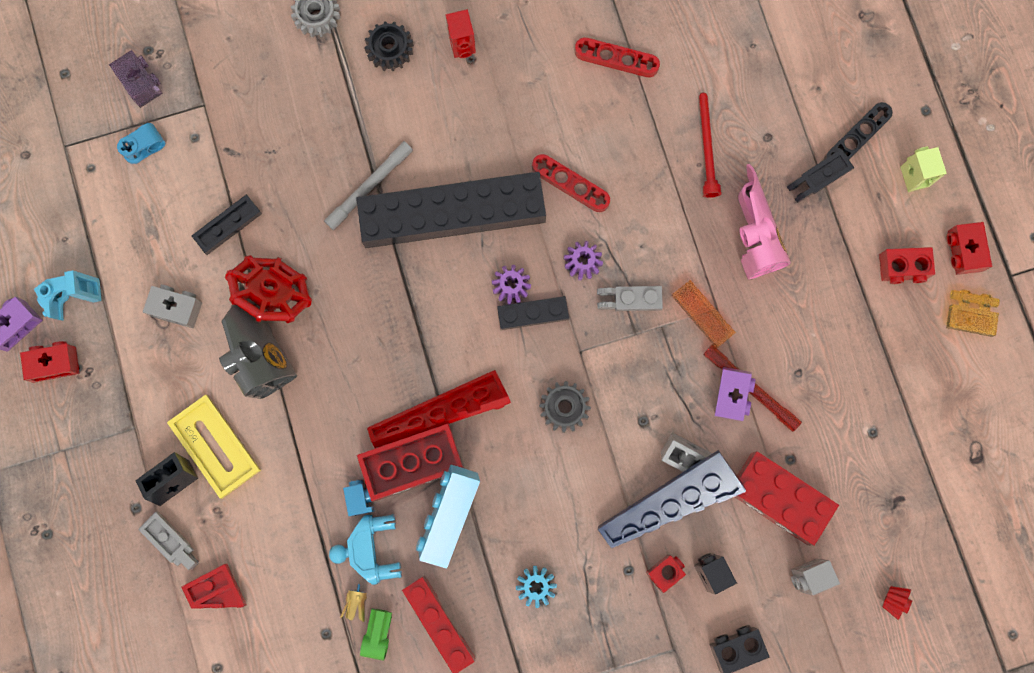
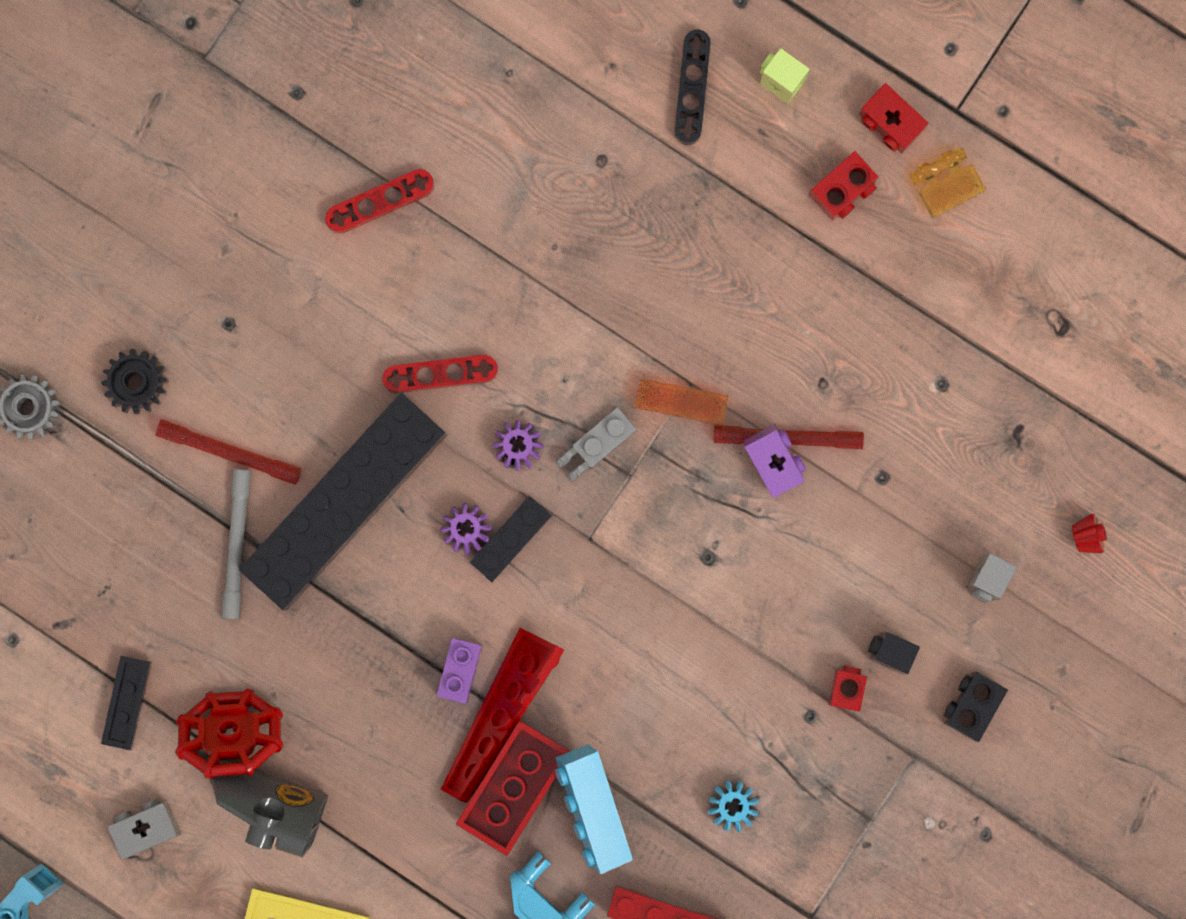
camera: 35 degrees left, 5 degrees up
dark azure brick [343,479,375,516] -> none
red brick [445,9,476,58] -> none
dark grey gear [539,381,591,433] -> none
wing [598,450,746,548] -> none
light grey brick [661,432,713,472] -> none
red piece [699,92,722,198] -> none
red brick [735,451,839,546] -> none
bright pink panel [738,164,791,280] -> none
black hinge [787,149,854,203] -> none
none -> clear red piece [155,419,302,485]
none -> medium lavender brick [437,638,483,704]

